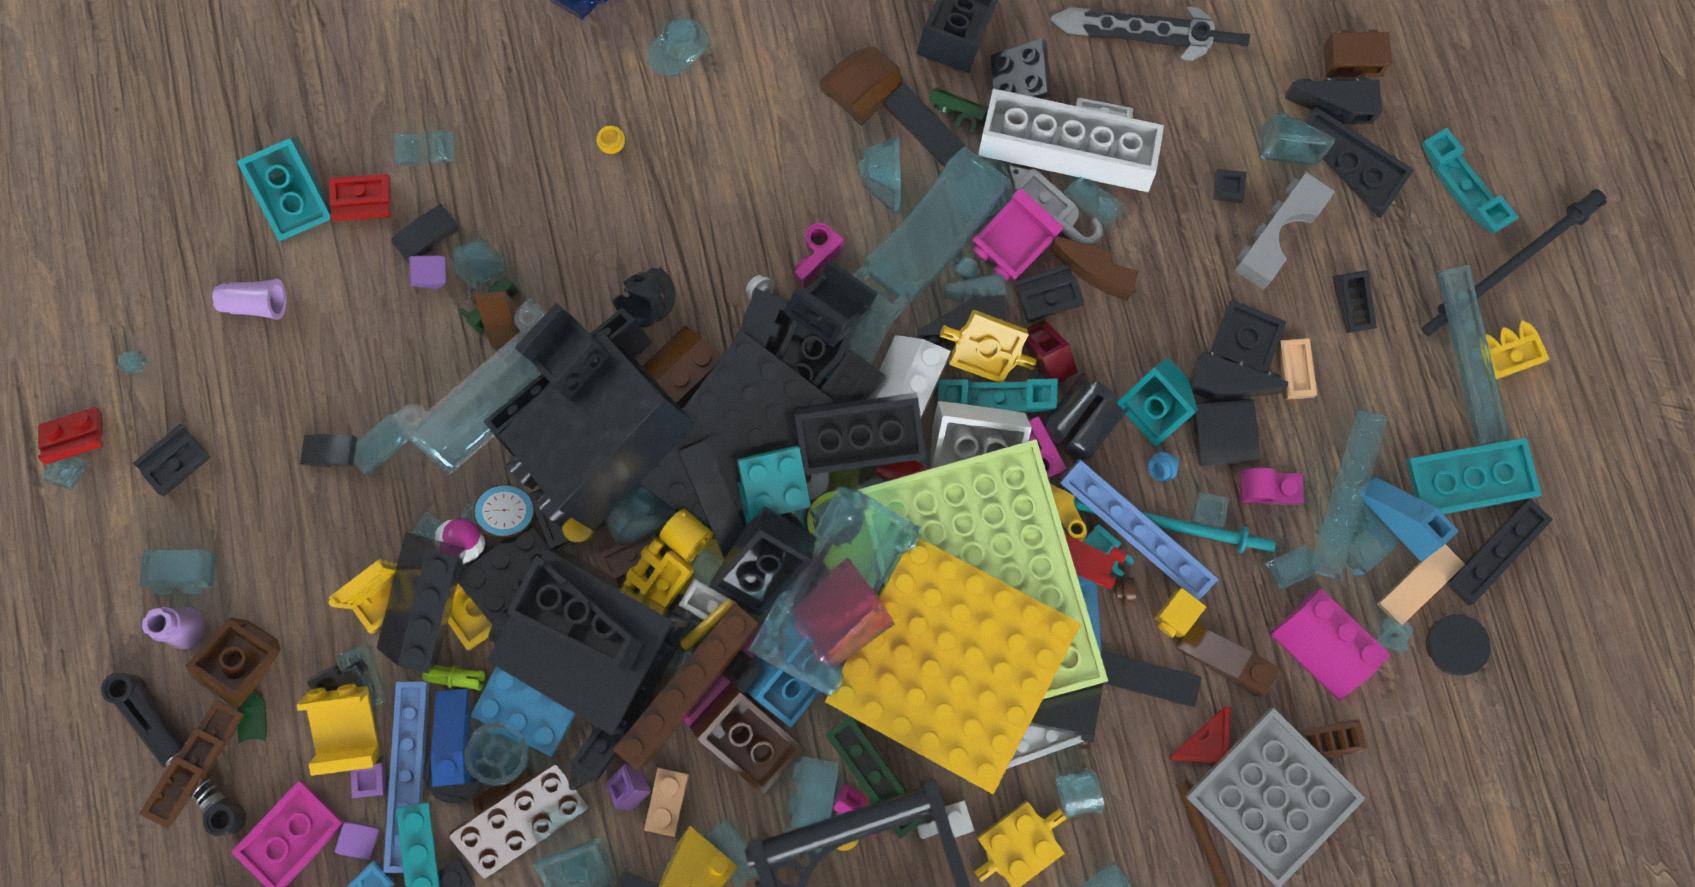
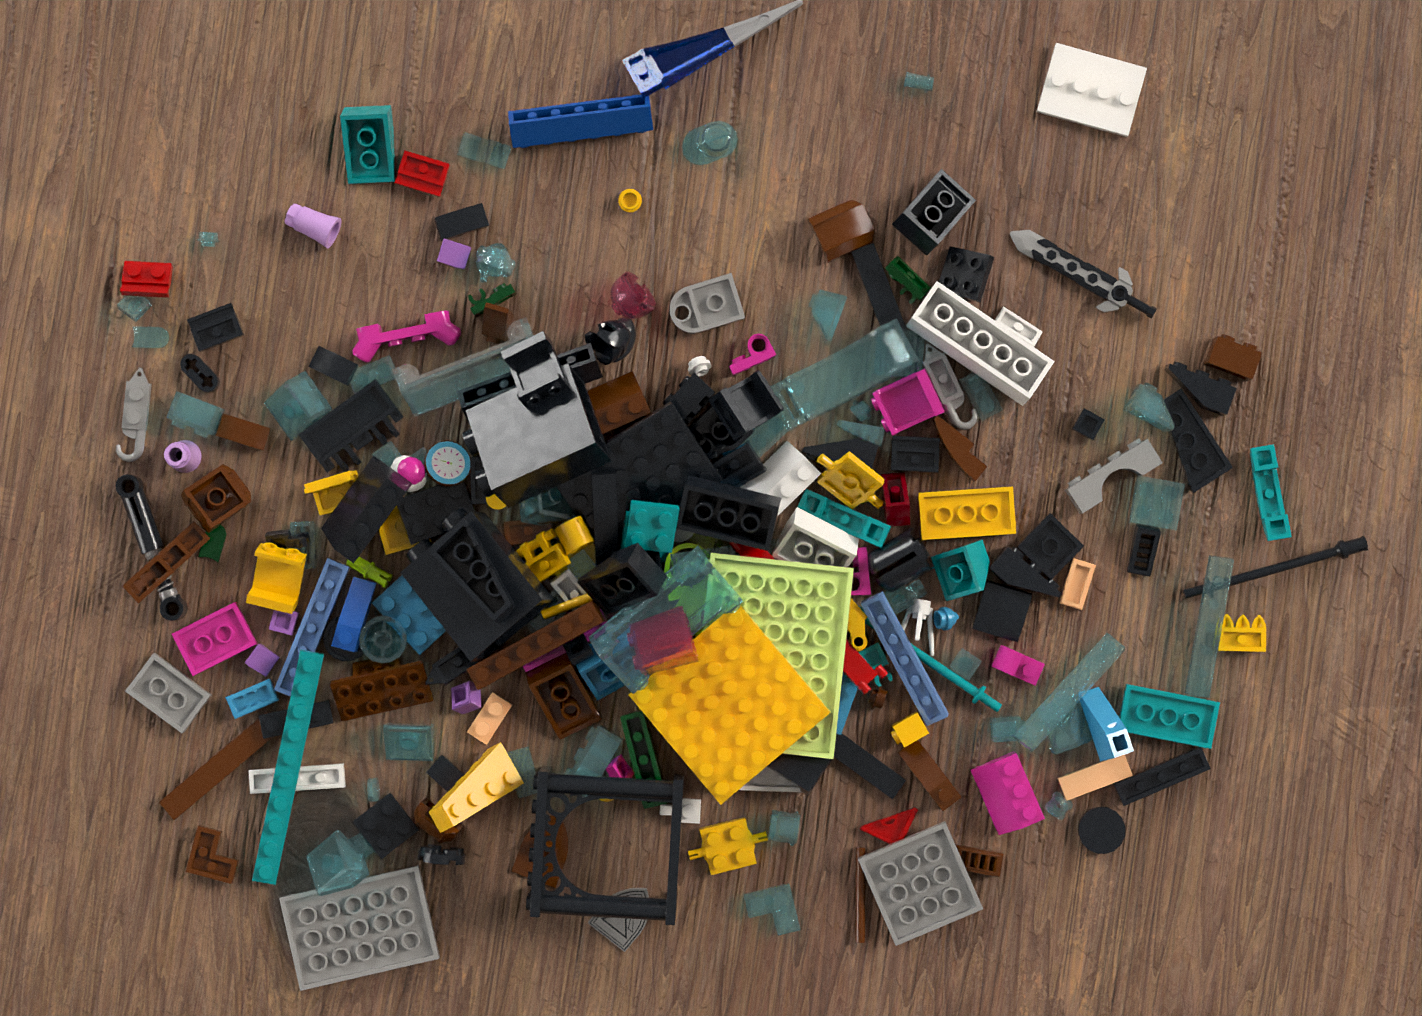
camera: 20 degrees right, 10 degrees up
none -> light grey plate [116,368,152,462]
none -> clear light blue piece [132,327,169,348]
none -> black beam [180,354,220,393]
none -> reddish brown slope [215,413,270,450]
none -> clear light blue slope [264,371,333,441]
none -> black hinge [299,379,404,473]
none -> dark pink plate [352,311,461,363]
none -> blue brick [508,93,653,148]
none -> clear pink cylinder [610,271,656,319]
none -> light grey plate [670,273,745,334]
none -> clear light blue plate [884,579,927,615]
none -> white plant [901,599,934,656]
none -> yellow plate [918,487,1016,540]
none -> clear light blue plate [1129,476,1185,530]

